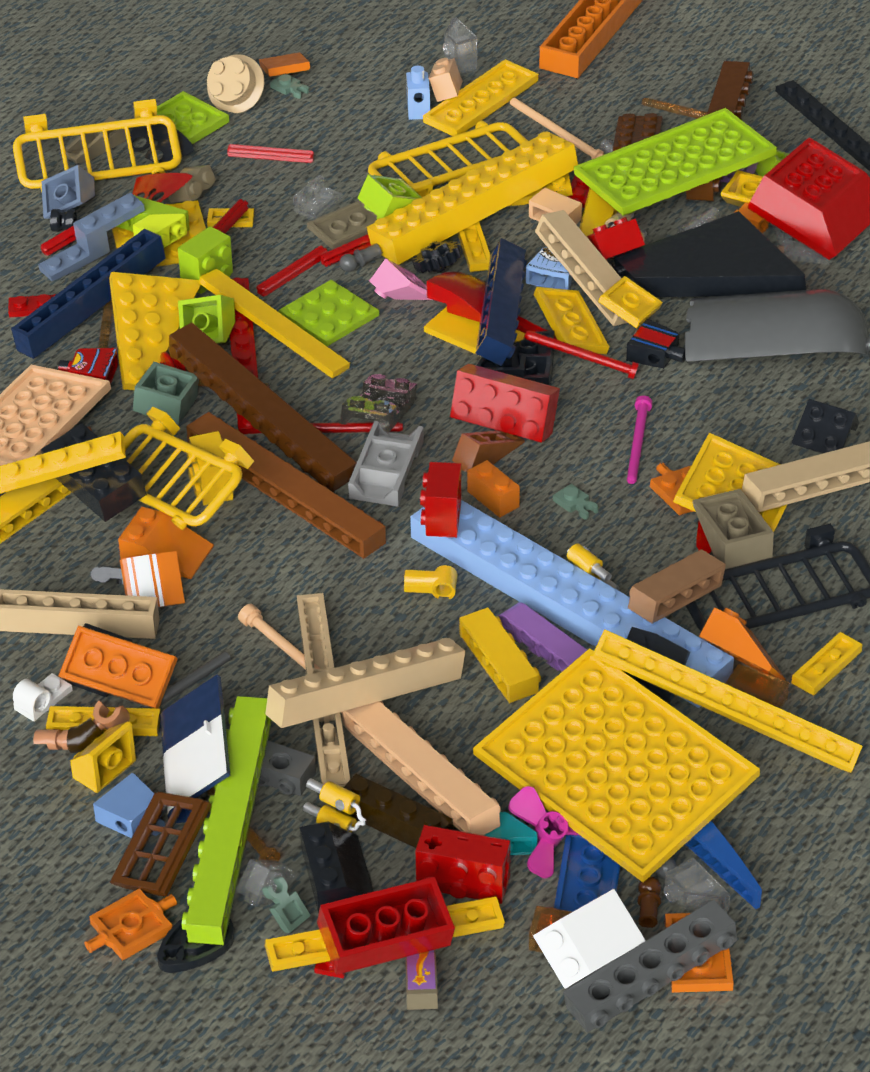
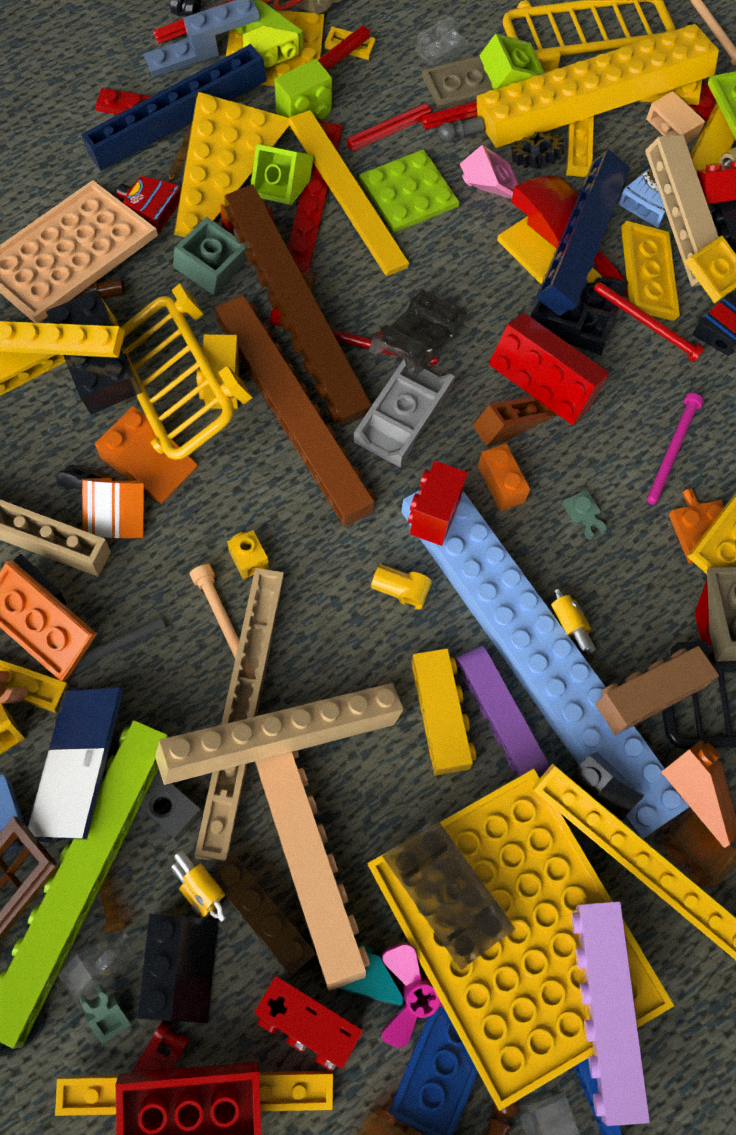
camera: 10 degrees right, 25 degrees up
none -> yellow brick [227,530,269,580]
none -> clear smoke piece [382,817,516,970]
none -> lavender brick [571,902,650,1126]

